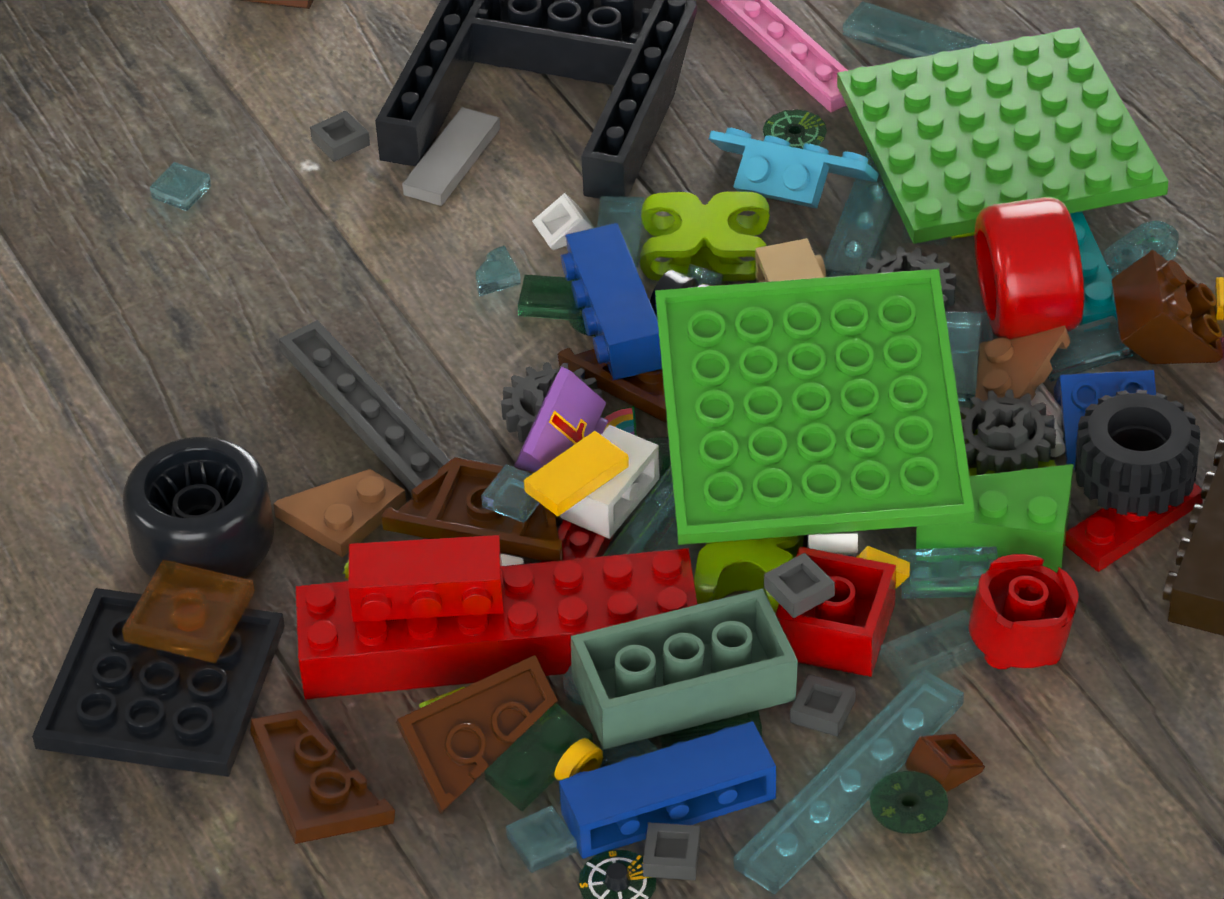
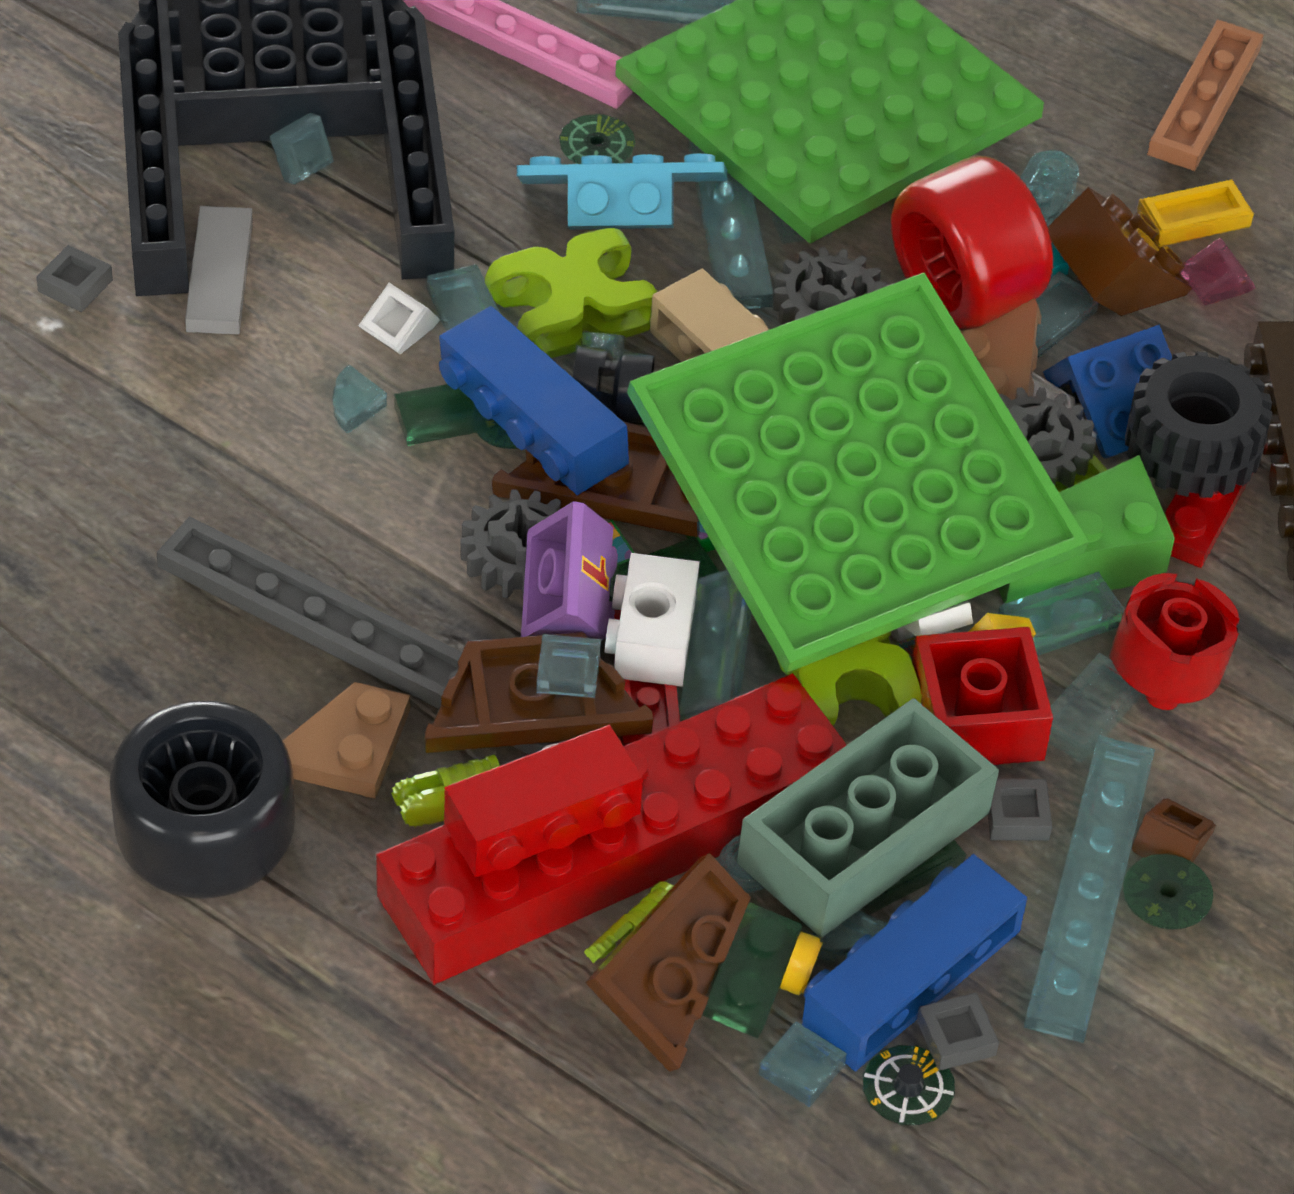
camera: 30 degrees left, 5 degrees up
black plate [32,588,285,777] -> none
clear orange plate [122,560,255,663] -> none
reddish brown wing [250,710,395,844] -> none
yellow tile [524,431,629,516] -> none
dark grey plate [764,553,835,618] -> none
none -> clear light blue tile [270,113,334,185]

